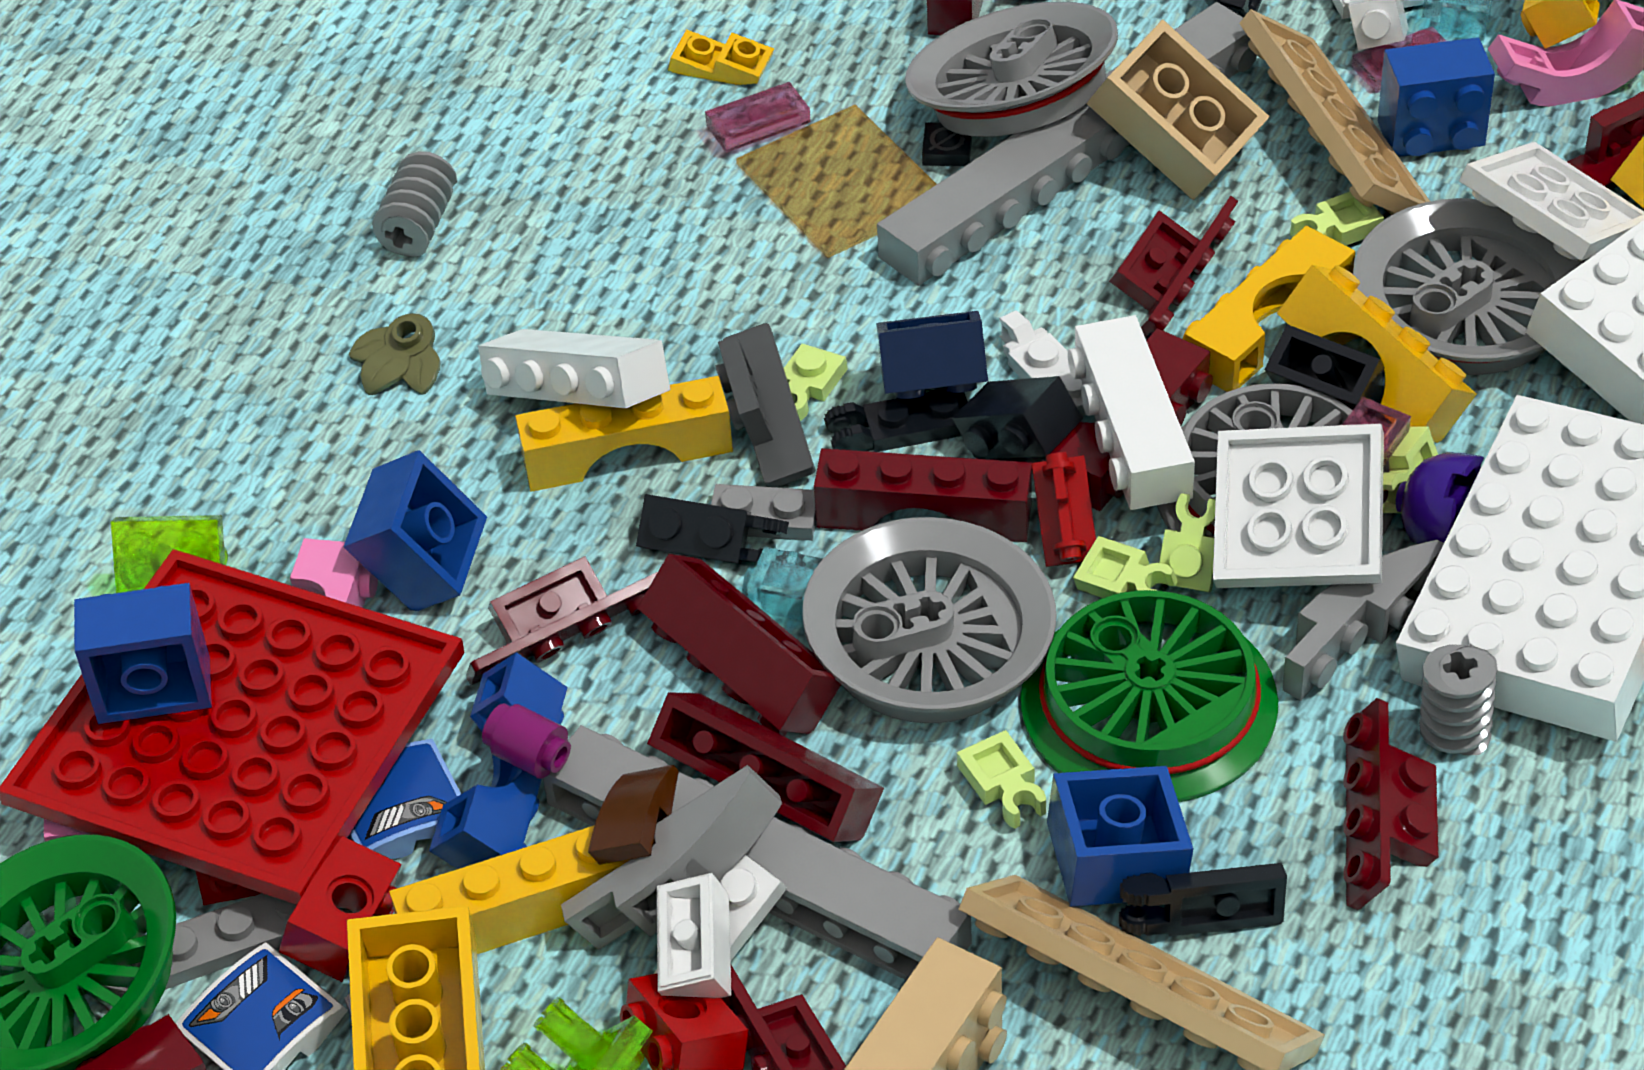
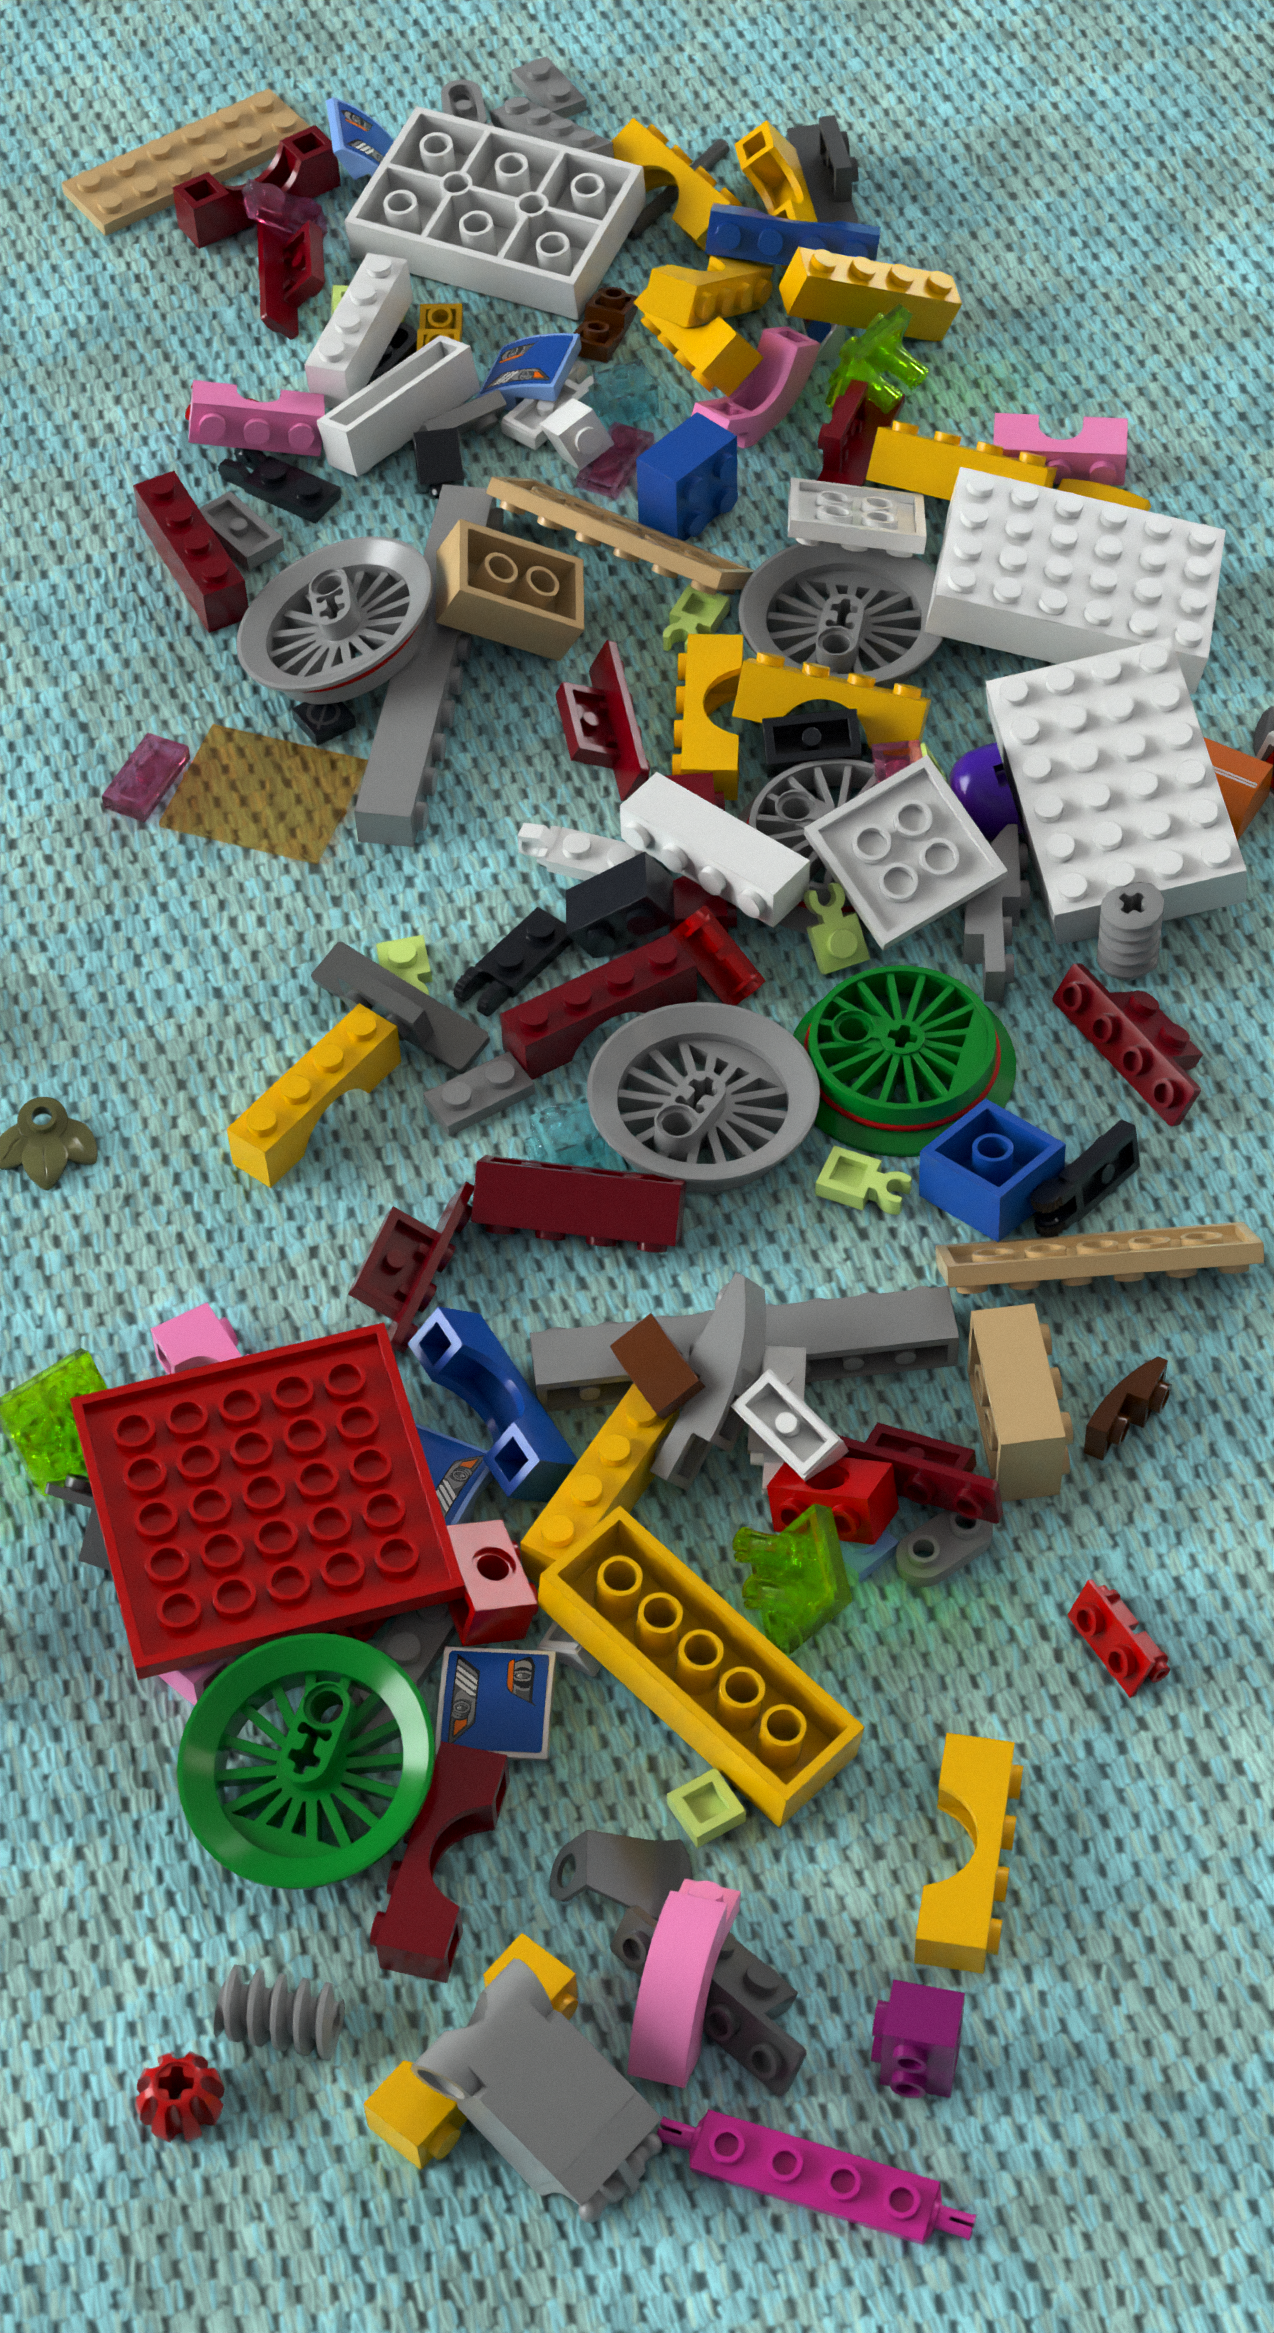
camera: 40 degrees left, 5 degrees up
blue brick [74,583,212,724] -> none
blue brick [343,450,487,611] -> none
white brick [478,329,670,408] -> none
magenta brick [482,703,571,779] -> none
black hinge [636,494,789,567] -> none
dark red brick [647,692,884,842] -> none
yellow slope [668,29,774,85] -> none
dark blue slope [876,311,988,399] -> none
yellowish green plate [1073,536,1178,598] -> none

